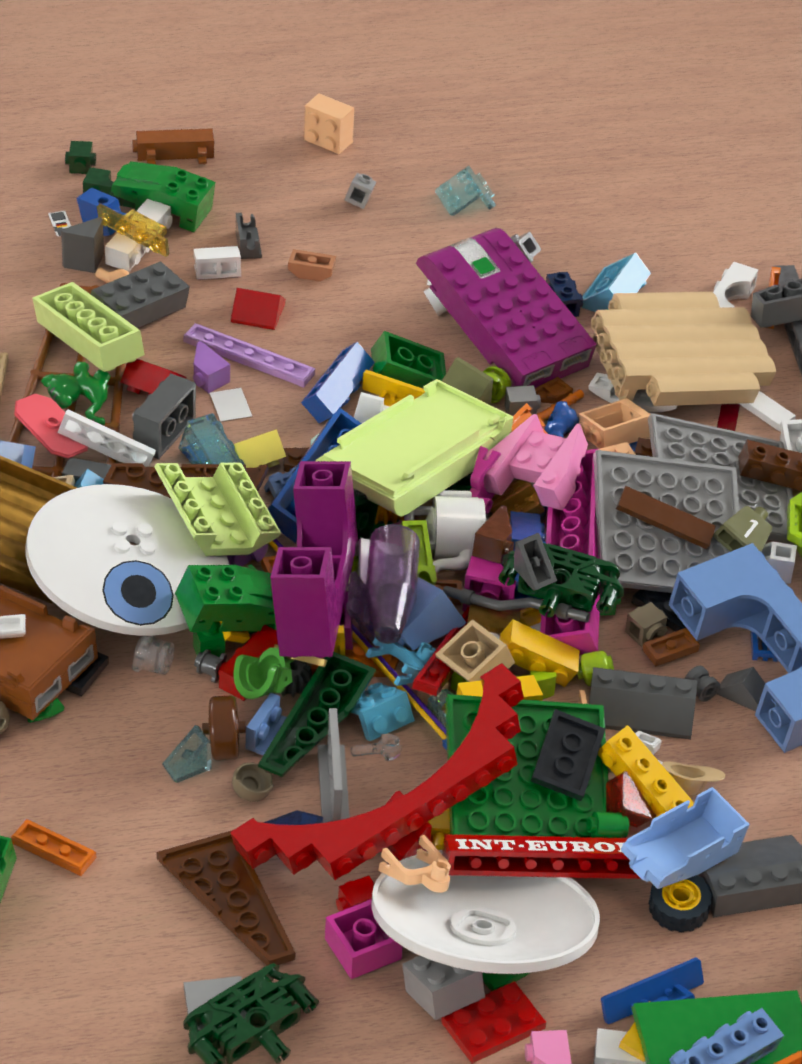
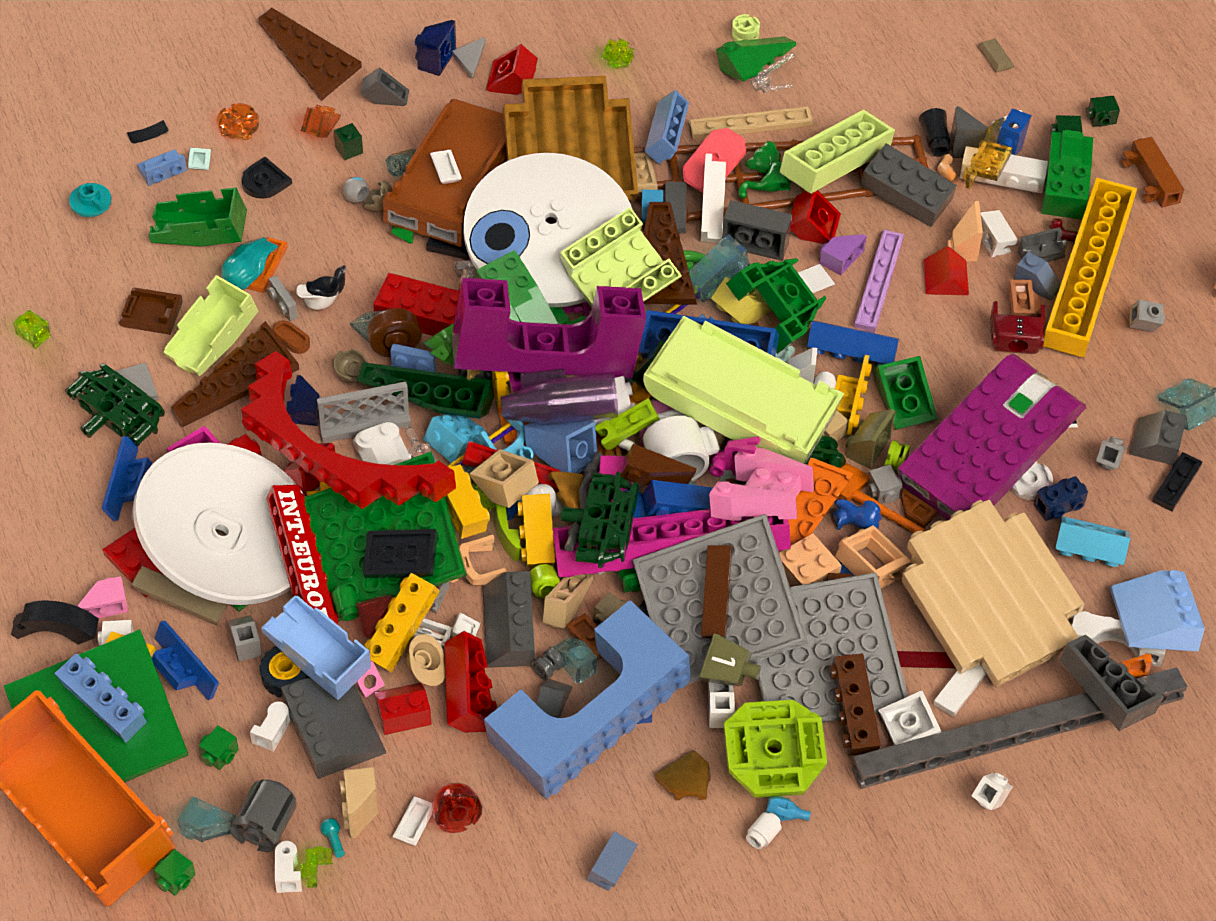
camera: 80 degrees right, 10 degrees up
light nougat piece [378,835,451,893] -> none
dark grey slope [514,533,557,591] -> none
none -> blue bracket [102,436,152,521]
none -> reddish brown container [119,287,183,335]
none -> dark tan tile [131,566,228,625]
none -> yellowish green piece [163,275,259,376]
none -> green brick [199,725,239,770]
none -> teal hair [221,237,278,290]
none -> light grey slope [228,615,262,662]
none -> white leg [250,702,290,752]
none -> light grey piece [268,275,298,321]
none -> dark orange tile [272,320,310,354]
none -> black hair [296,265,346,310]
none -> white slope [353,422,411,465]
none -> red brick [373,272,460,336]
none -> red slope [374,682,432,735]
none -> red wedge [444,631,497,733]
none -> tan slope [543,574,594,628]
none -> clear light blue slope [553,637,597,684]
none -> green wedge [726,258,826,354]
none -> black plant [919,108,951,157]
none -> light nougat slope [947,201,983,261]
none -> dark red piece [990,301,1045,354]
none -> sand blue slope [1014,252,1061,301]
none -> yellow brick [1043,177,1137,358]
none -> dark red arm [1050,218,1078,242]
none -> light blue slope [1110,570,1205,651]
none -> dark grey slope [1130,410,1187,466]
none -> black tile [1152,452,1203,512]

